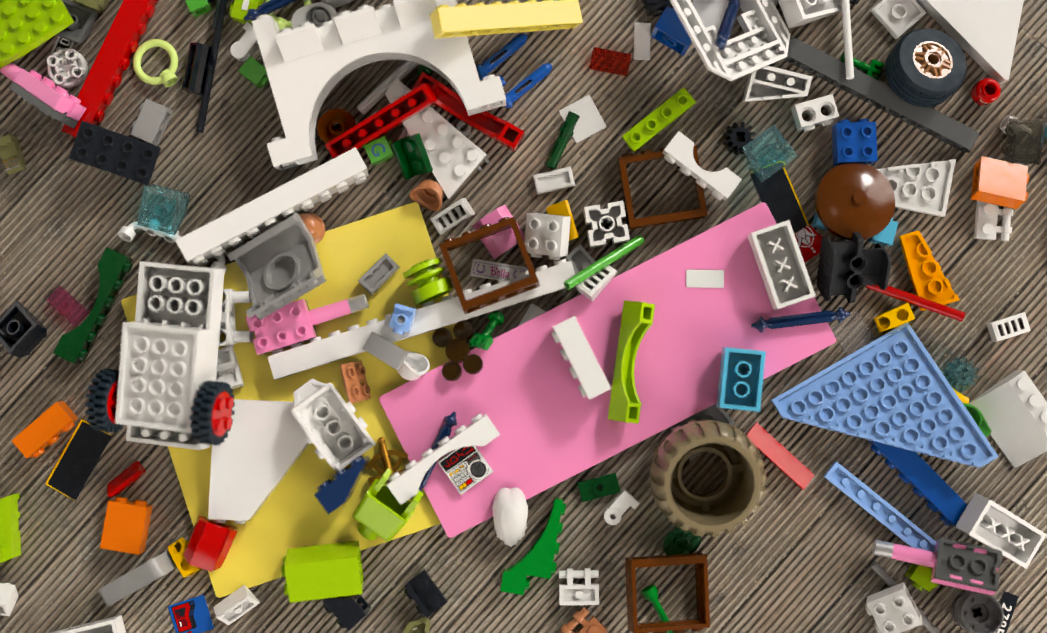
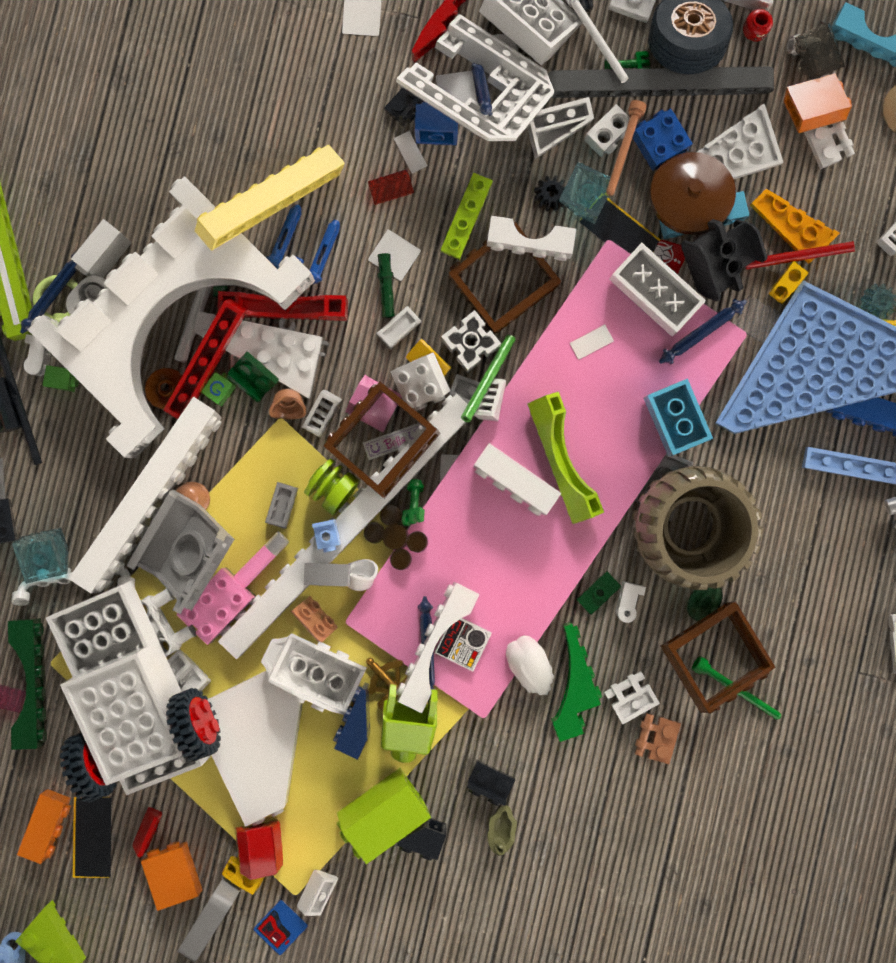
camera: 30 degrees left, 0 degrees up
slope [745,422,814,490] -> none
none -> nougat piece [606,100,647,196]

